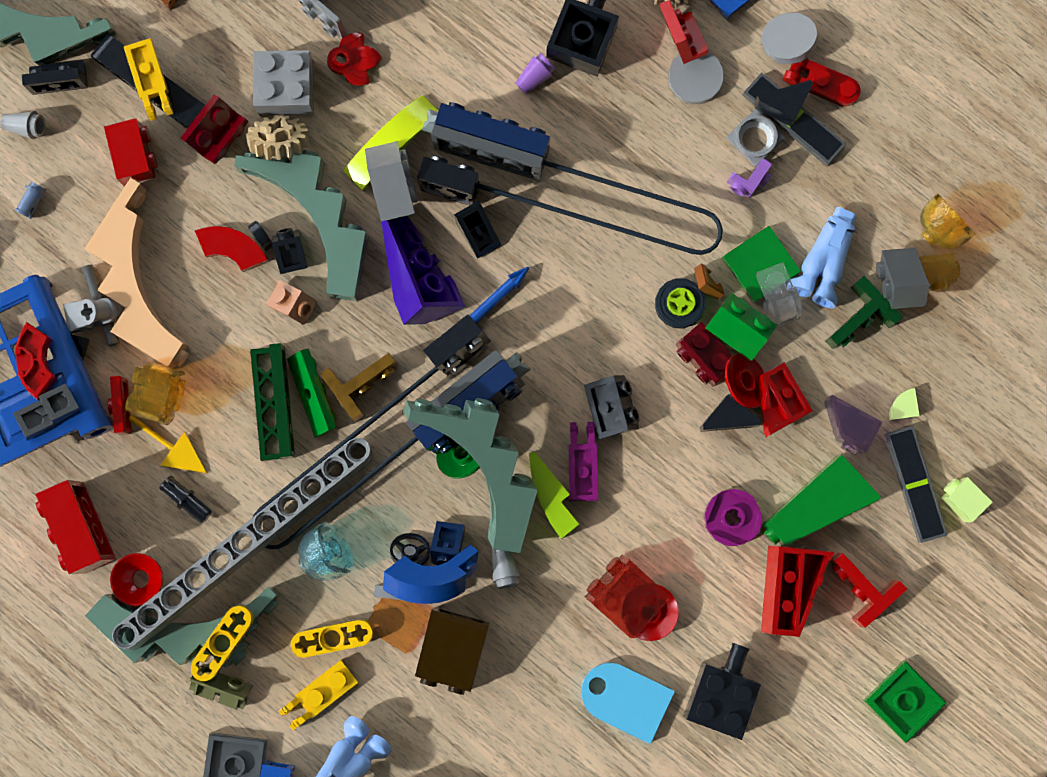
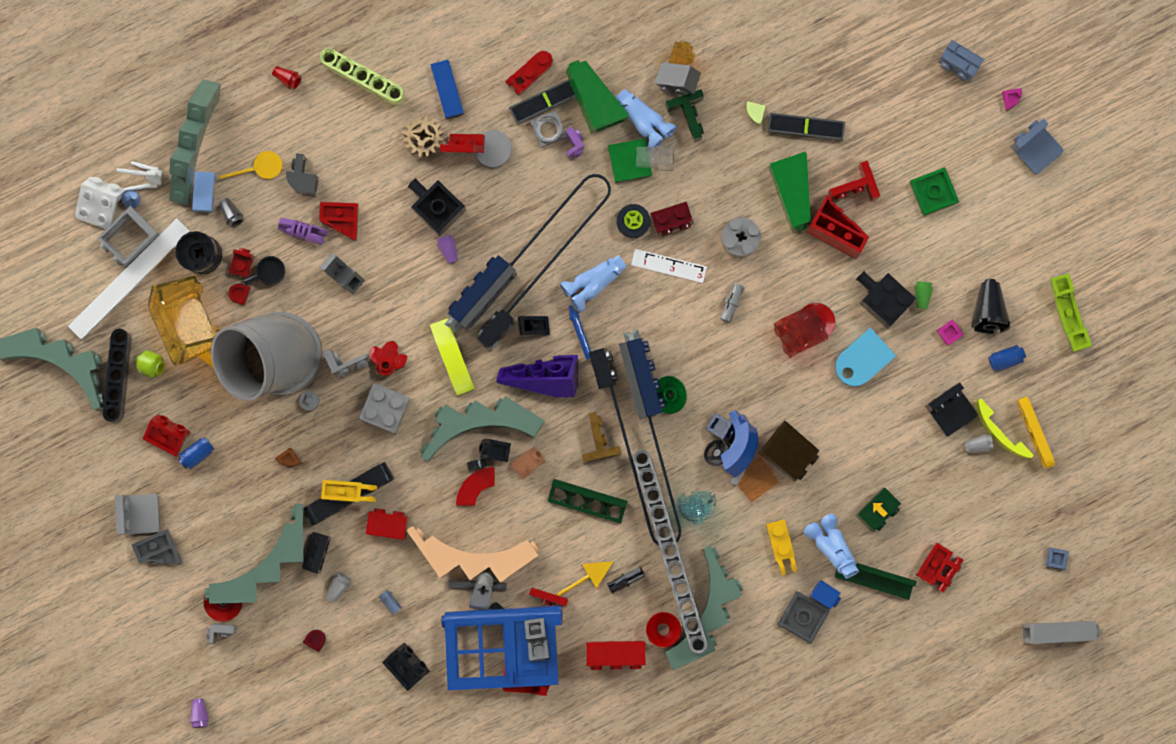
camera: 70 degrees left, 0 degrees up
red tile [15,322,58,400] -> none
clear yellow brick [125,361,186,425] -> none
dark red bracket [180,94,249,164] -> none
olive hinge [189,666,253,710] -> none
yellow beam [191,605,254,681] -> none
tan gear [246,115,309,160] -> none
green tile [287,348,337,438] -> none
yellow beam [291,619,374,658] -> none
light grey brick [365,141,418,221] -> none
sand green arch [404,398,538,553] -> none
light grey cone [492,548,521,589] -> none
lime slope [529,450,579,539] -> none
magenta hinge [568,422,598,502] -> none
black bracket [584,375,639,439] -> none
dark orange tile [694,263,725,300] -> none
black slope [700,394,761,432] -> none
magenta plate [704,489,762,546] -> none
green piece [706,292,777,361] -> none
red dish [725,353,764,408] -> none
black slope [754,80,813,126] -> none
red wing [758,362,813,437] -> none
light grey tile [761,12,818,64] -> none
clear purple slope [824,395,883,455] -> none
clear yellow cylinder [920,193,976,249] -> none
yellowish green brick [940,477,992,523] -> none
none -> light blue piece [560,255,627,313]
none -> green slope [565,60,629,134]
none -> white sticker [631,249,707,283]
none -> light grey pin [720,283,745,323]
none -> light grey brick [721,218,761,258]
none -> bright green cone [914,281,934,309]

